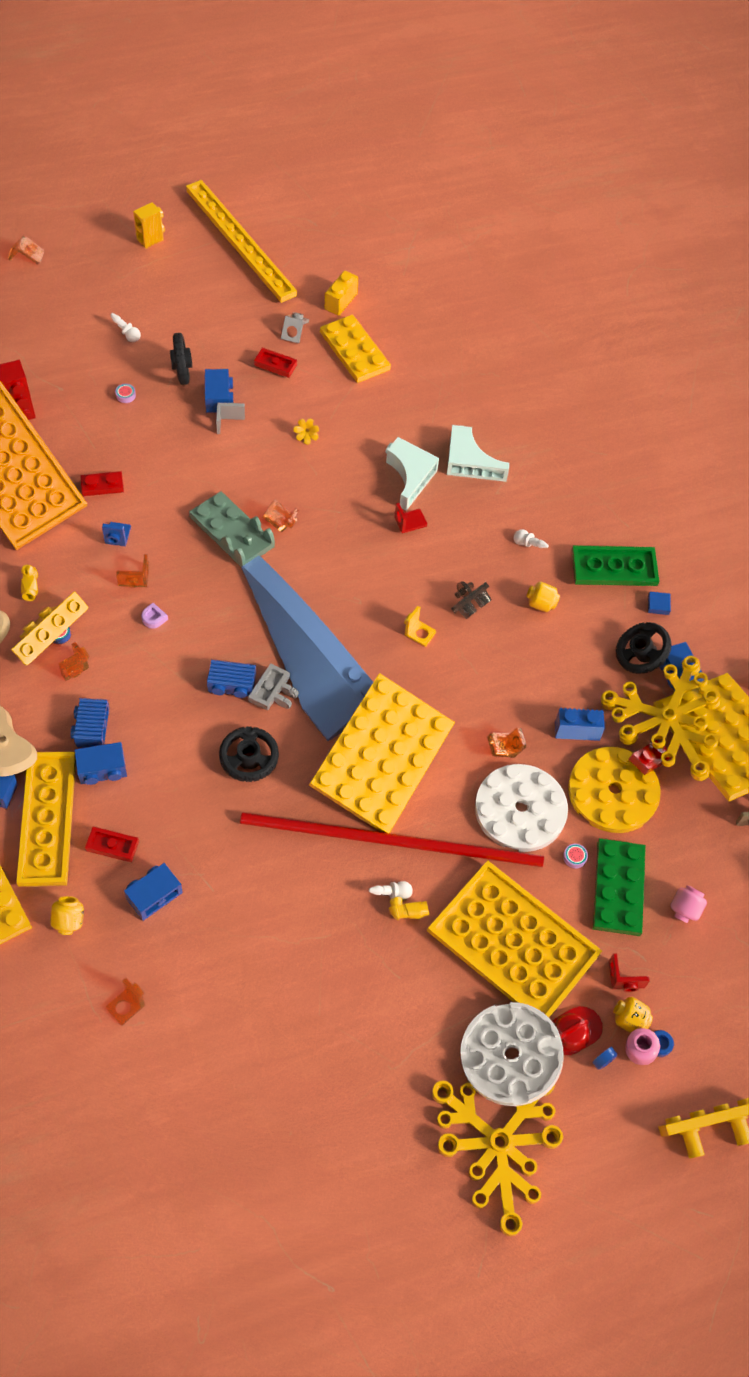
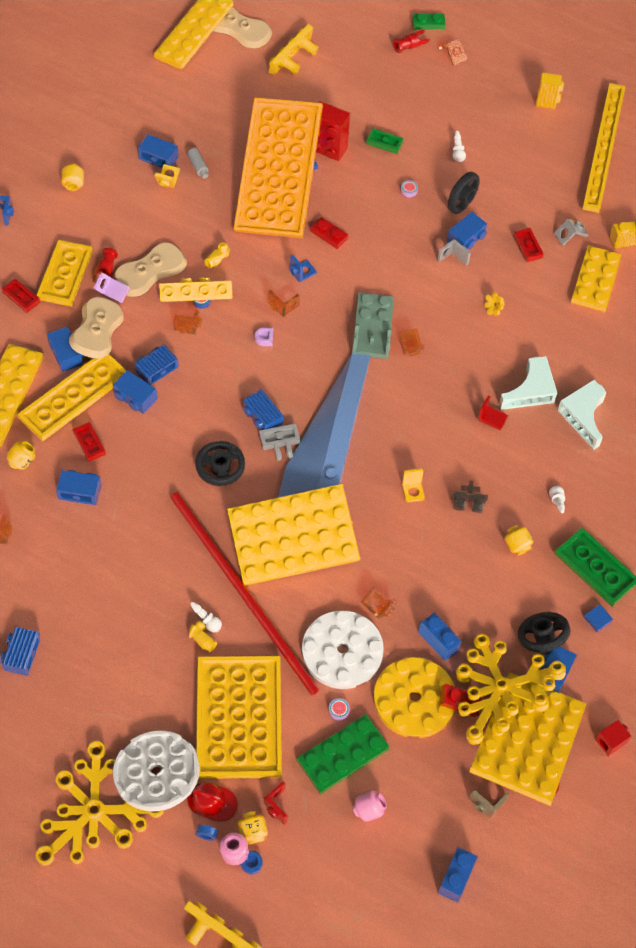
camera: 50 degrees right, 0 degrees up
none -> blue brick [0,627,40,676]
none -> green plate [366,128,404,155]

